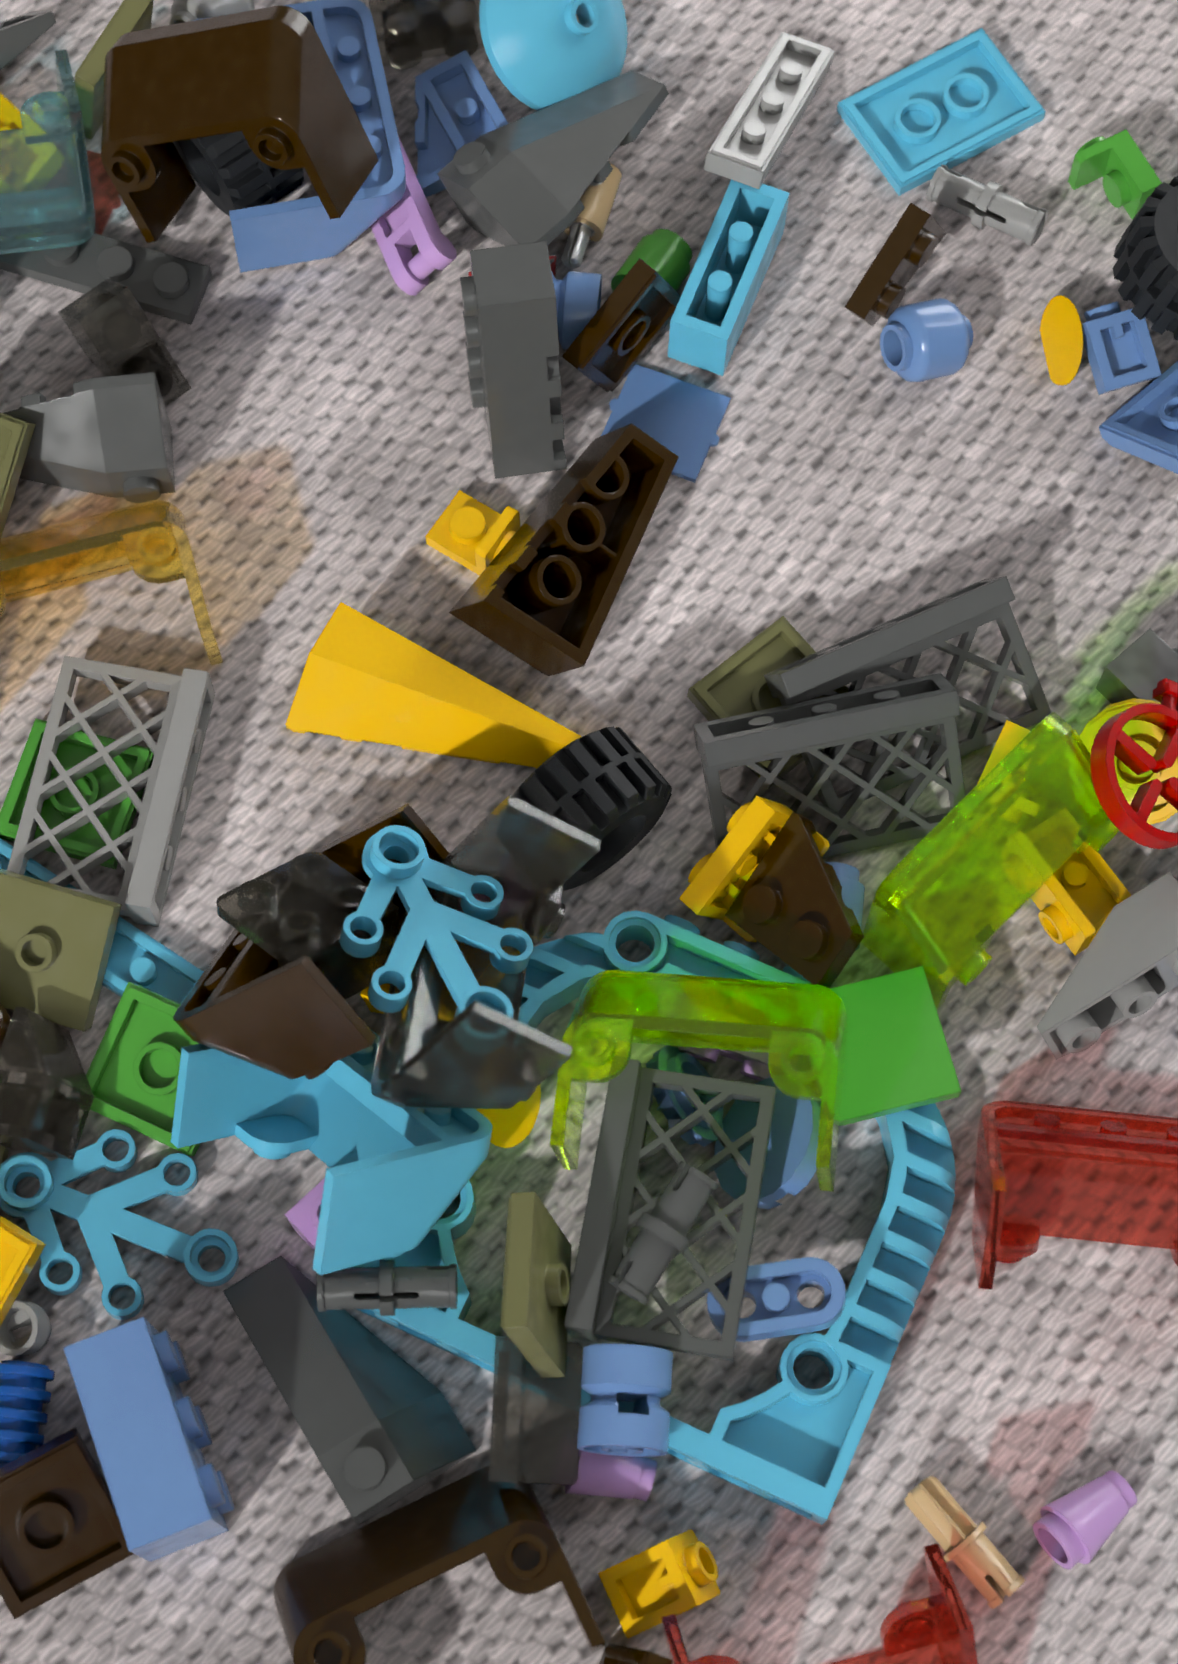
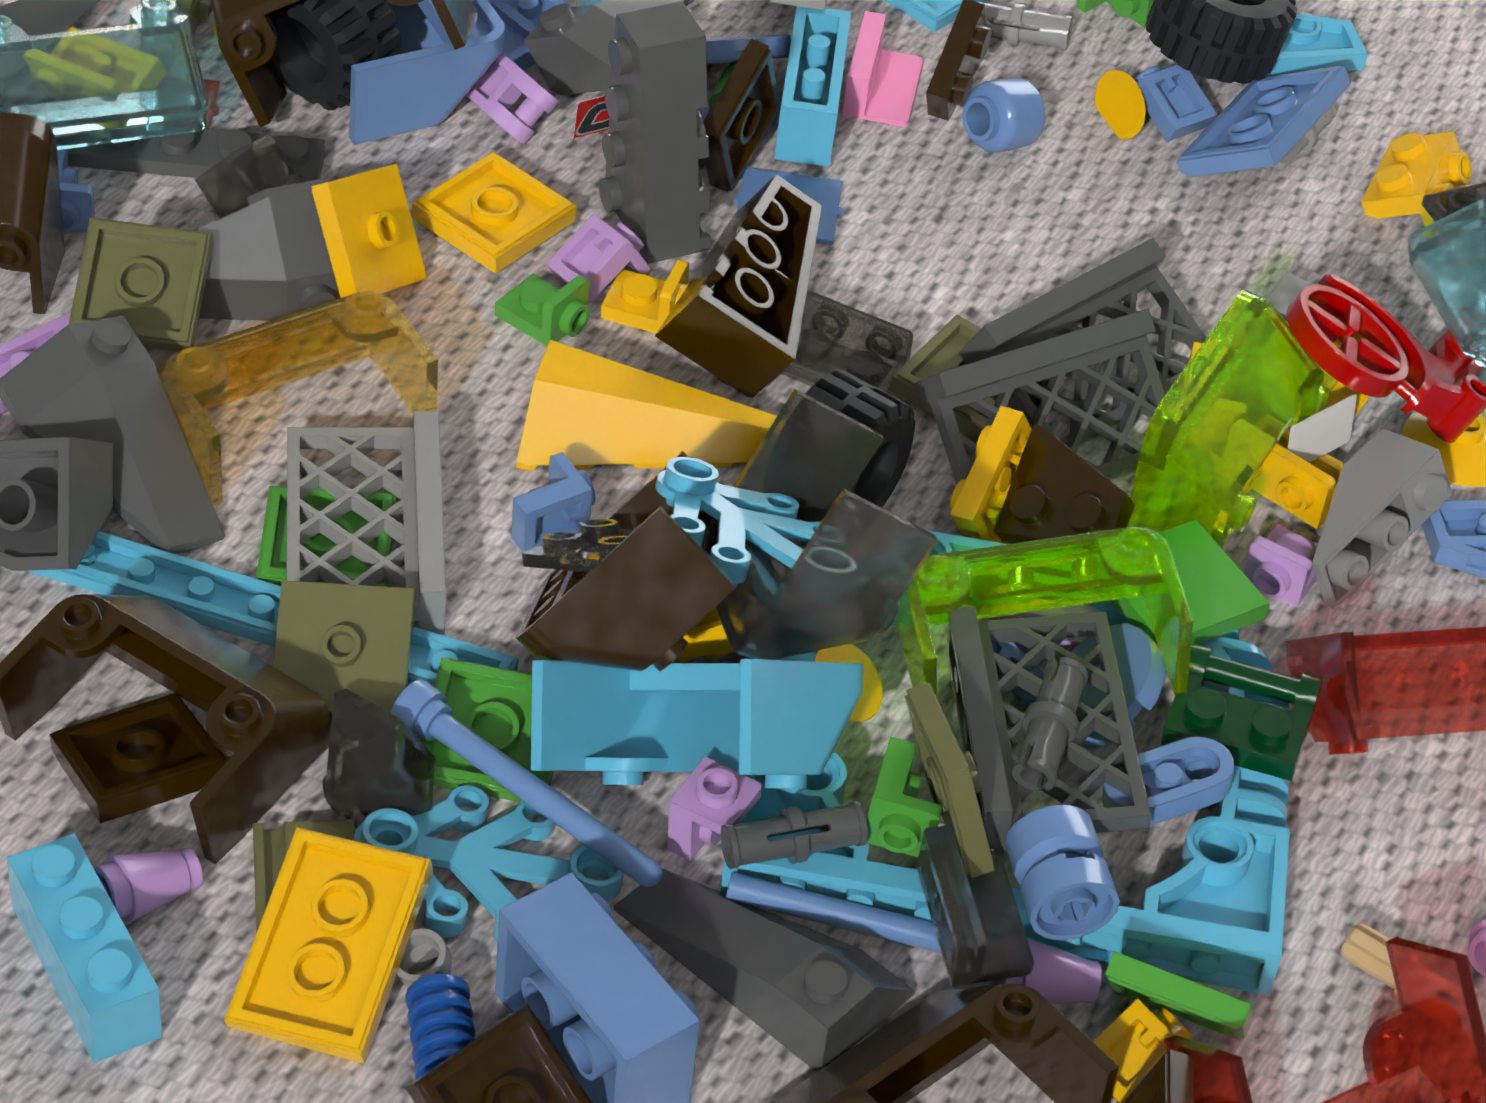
camera: 20 degrees left, 25 degrees down
none -> yellow plate [311,163,428,304]
none -> medium blue piece [390,679,662,887]
none -> yellow plate [412,152,577,274]
none -> bright green bracket [495,273,591,346]
none -> medium blue bracket [511,452,596,554]
none -> lavender bracket [545,214,652,303]
none -> medium blue tile [706,34,791,64]
none -> medium blue bar [725,872,1003,966]
none -> clear smoke bracket [780,291,913,395]
none -> bright pink panel [842,11,923,126]
none -> bright green bracket [866,736,942,859]
none -> bright green tile [1105,951,1254,1040]
none -> dark green plate [1161,643,1323,781]
none -> lavender bracket [1243,524,1318,607]
none -> white sticker [1287,394,1357,463]

